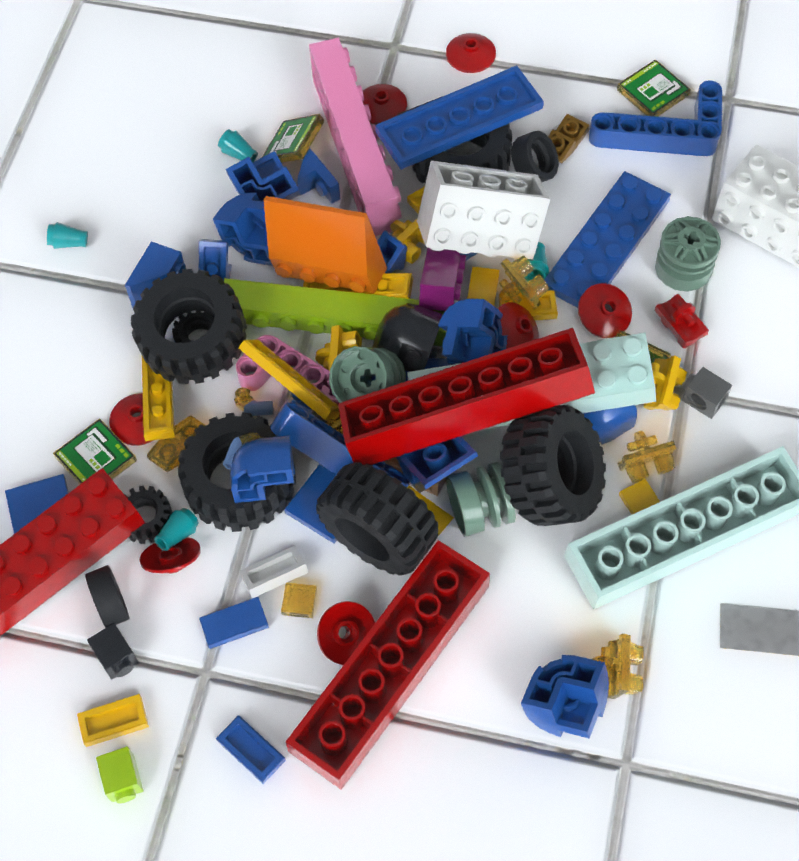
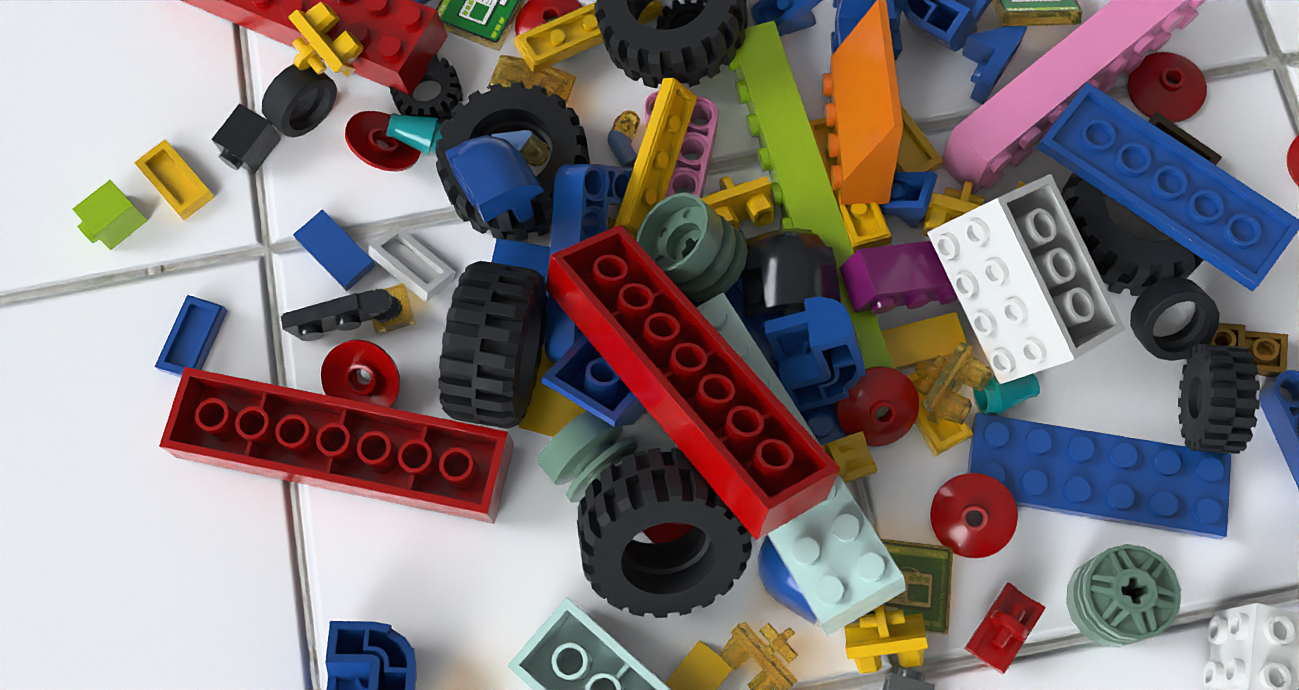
camera: 70 degrees right, 10 degrees up
none -> black hinge [281,288,403,341]
none -> yellow hips [288,2,364,77]
none -> black tyre [1178,344,1260,454]

